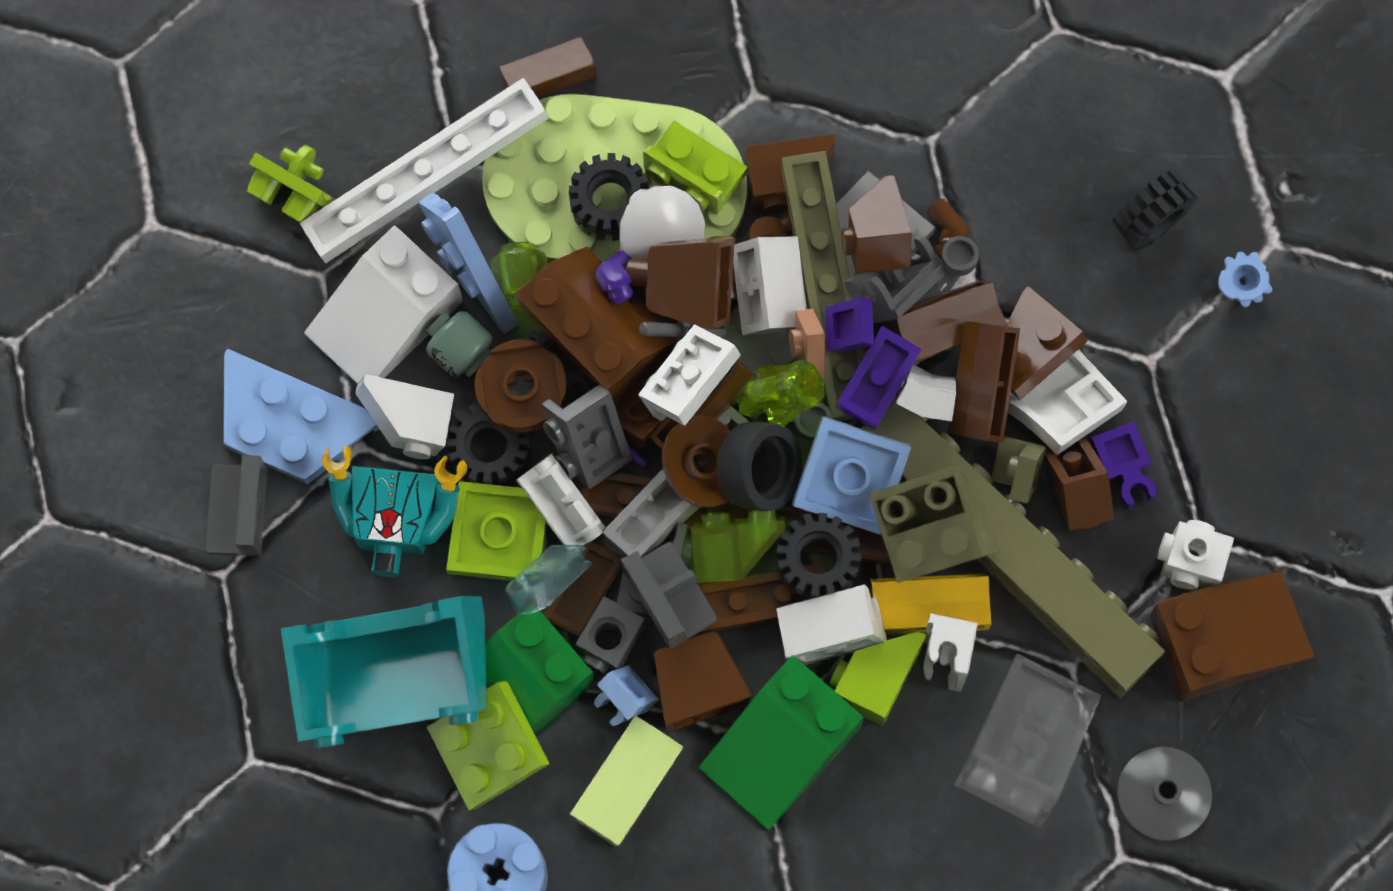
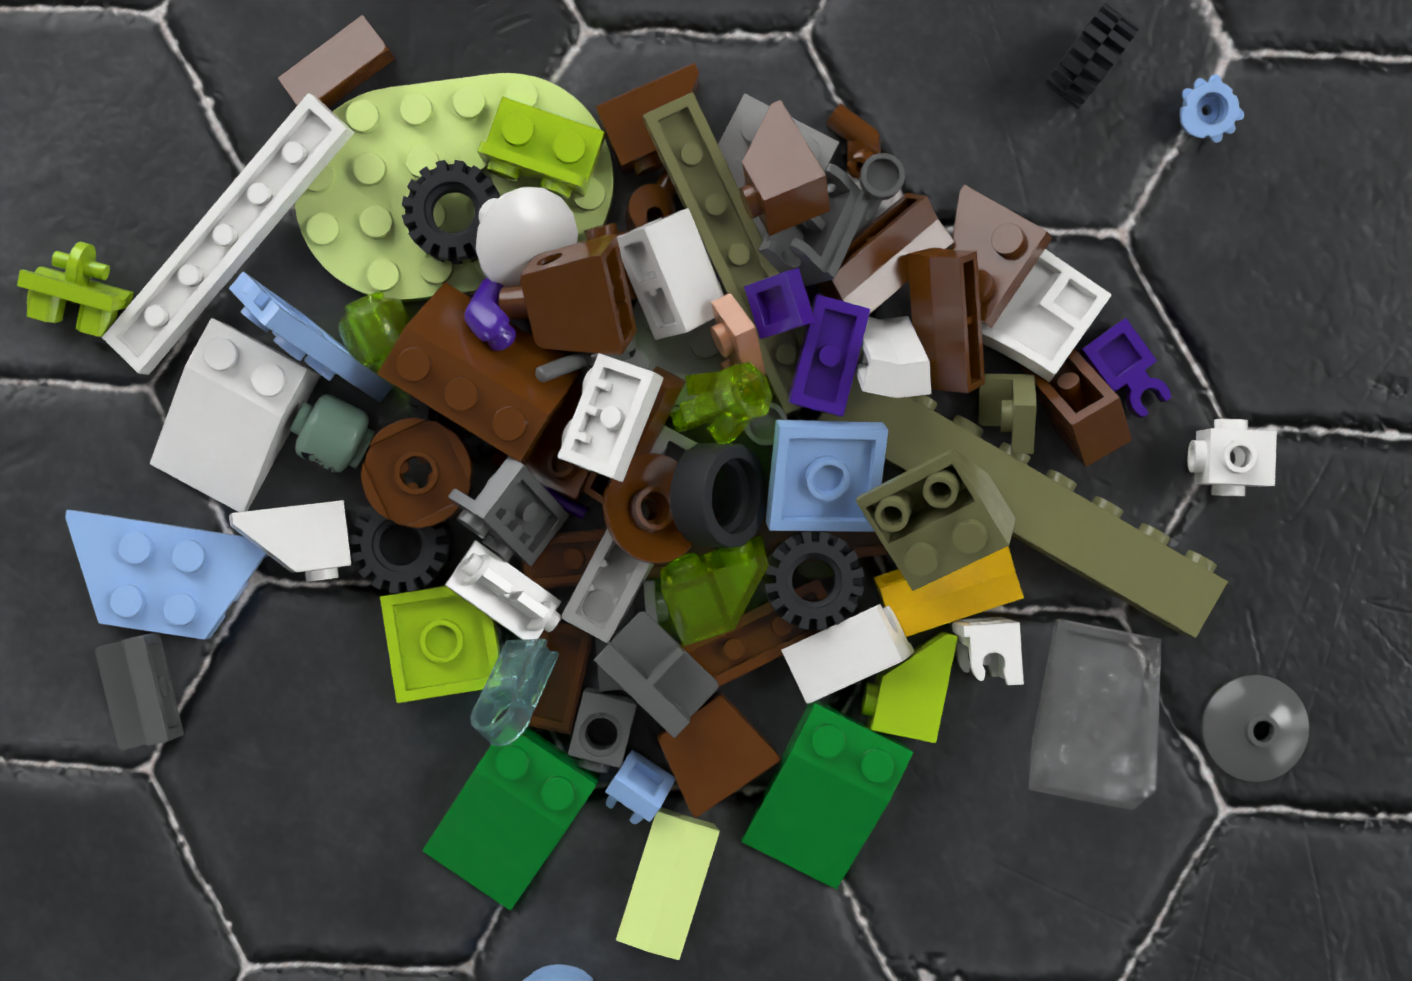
camera: 20 degrees left, 15 degrees up
teal windscreen [281,596,487,748] -> none
teal torso [322,445,467,577] -> none
lime plate [427,681,550,810] -> none
reddish brown slope [1150,571,1315,702] -> none

